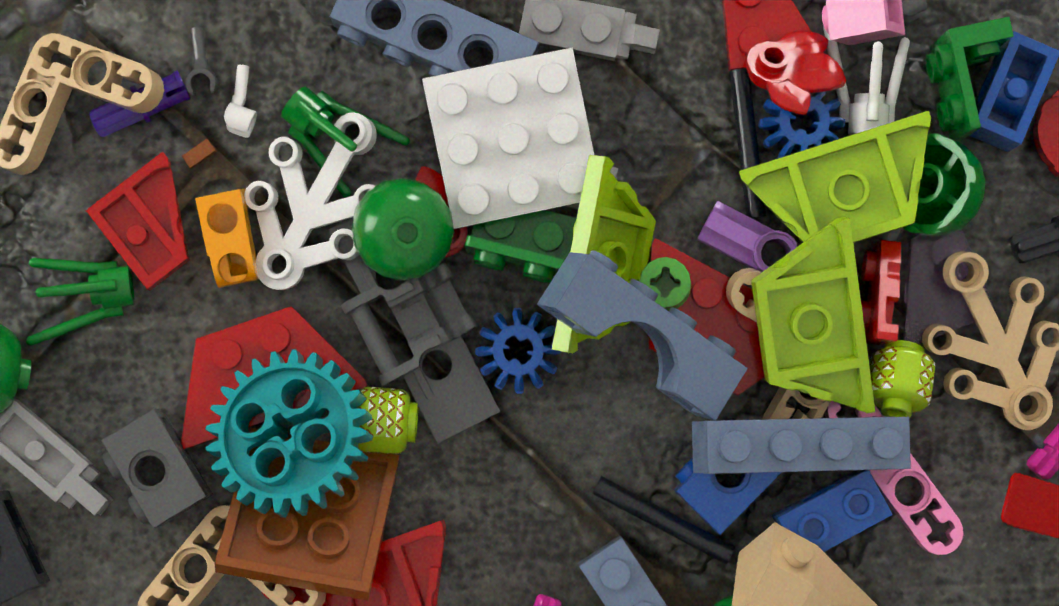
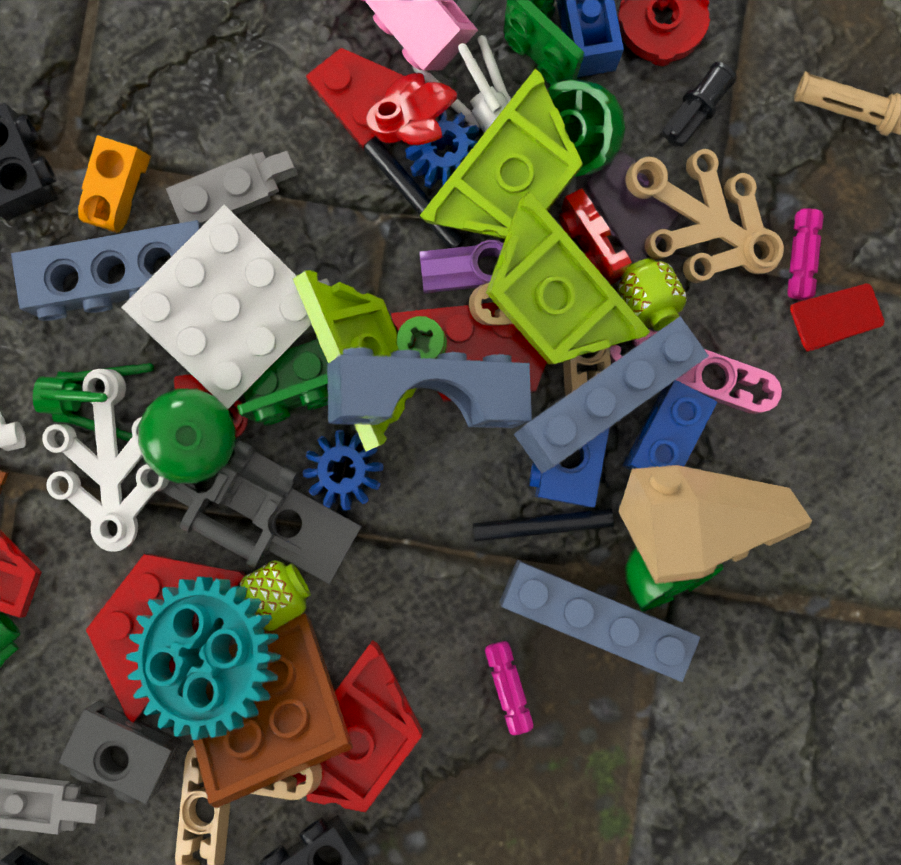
camera: 35 degrees left, 0 degrees up
light orange leg [195,189,259,288] -> none

